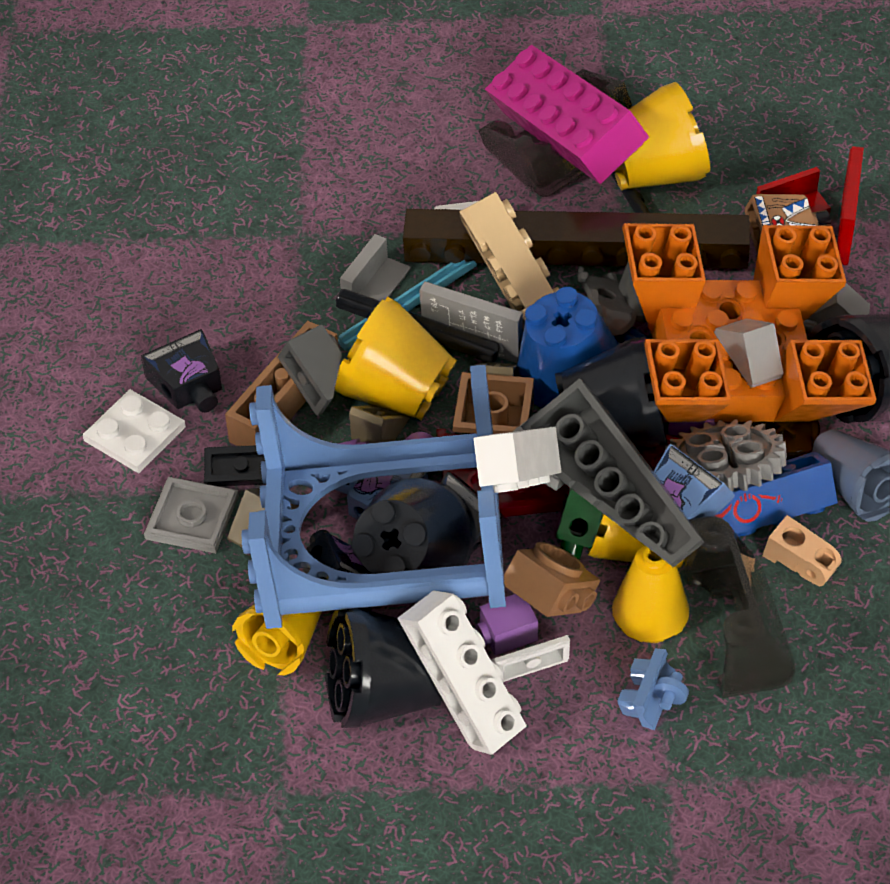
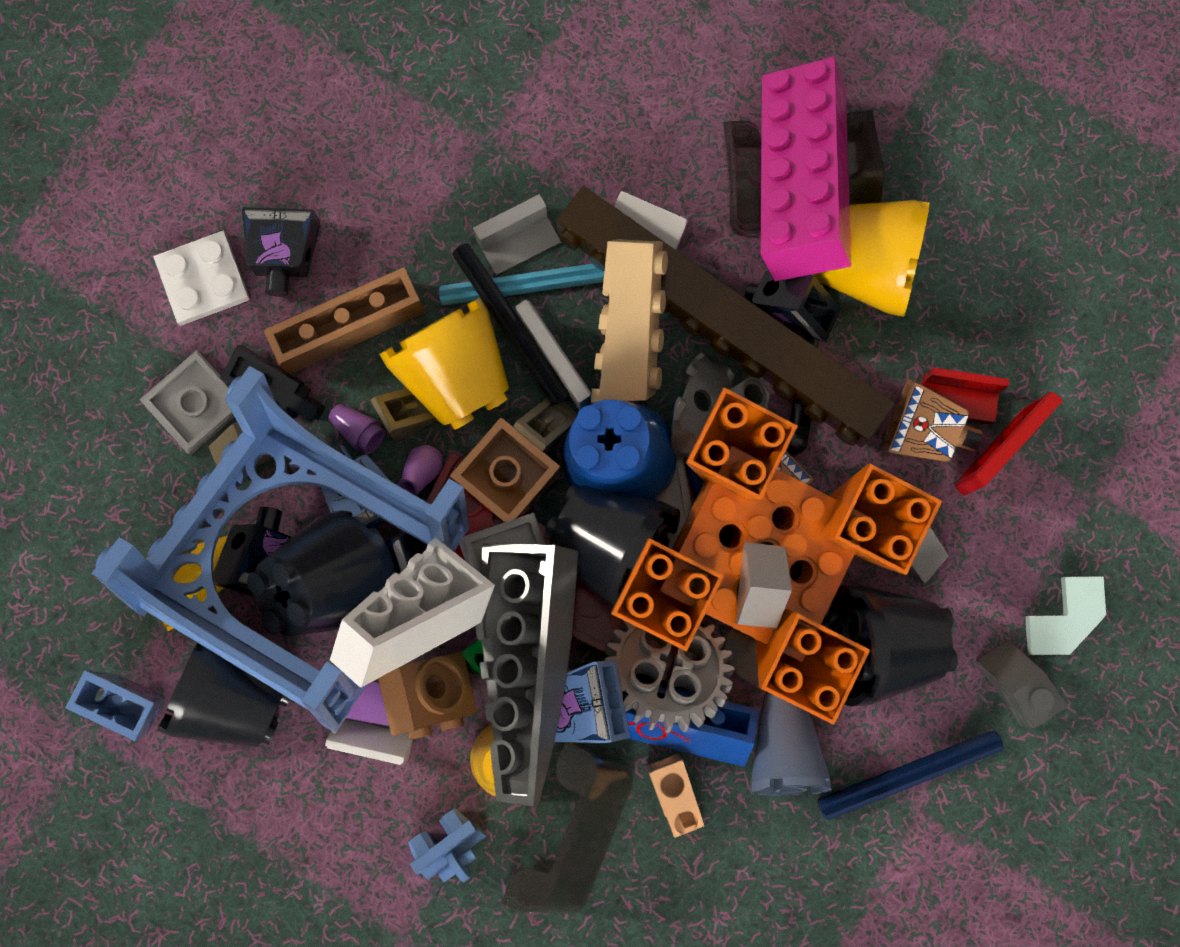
camera: 30 degrees right, 30 degrees up
dark grey slope [277,324,342,416] -> none
white brick [397,590,527,755] -> none
none -> medium blue torso [65,670,166,741]
none -> black torso [744,270,841,342]

